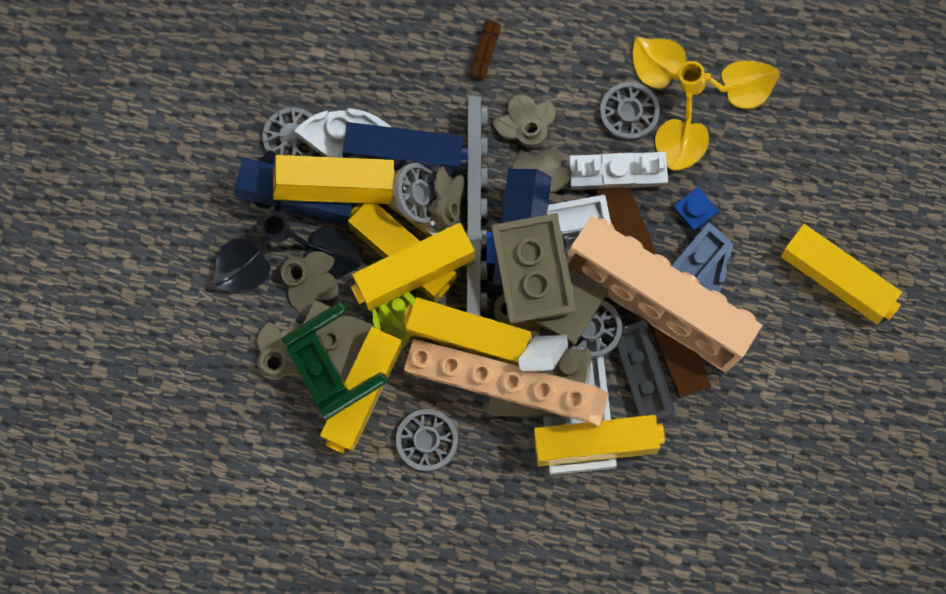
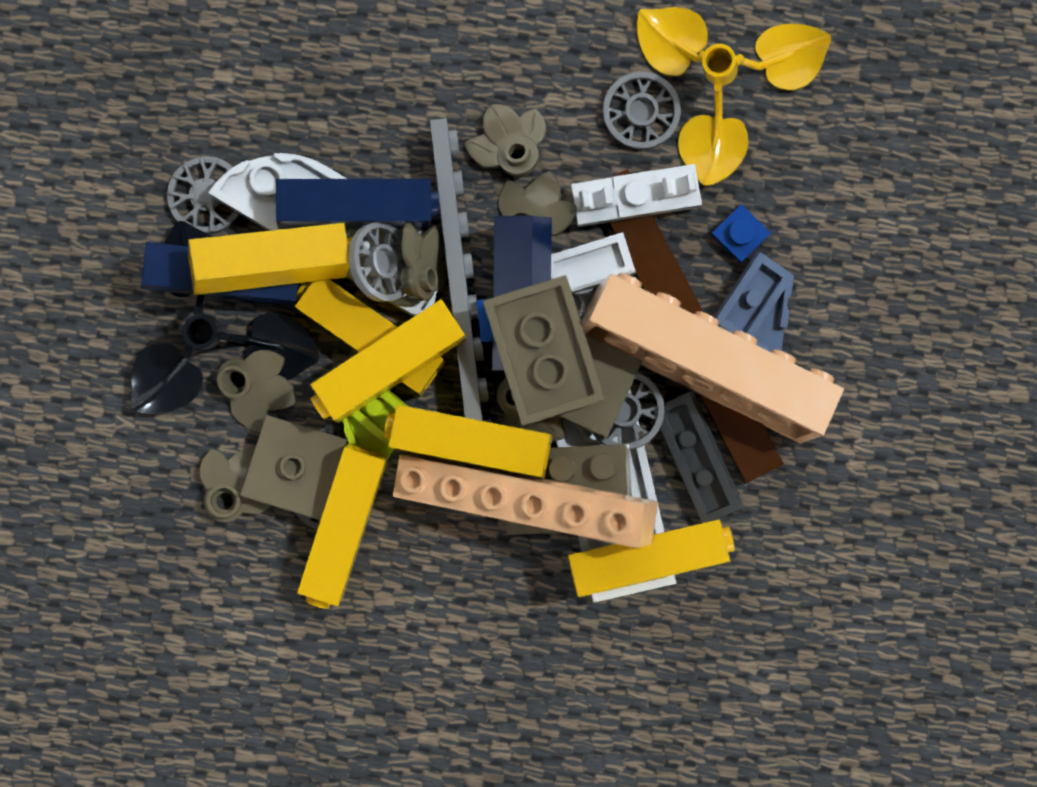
camera: 10 degrees left, 10 degrees up
dark green plate [281,302,387,421] -> none
light grey wheel [396,409,458,472] -> none
reddish brown axle [469,20,501,81] -> none
white tile [518,335,568,371] -> none
yellow brick [781,224,902,325] -> none

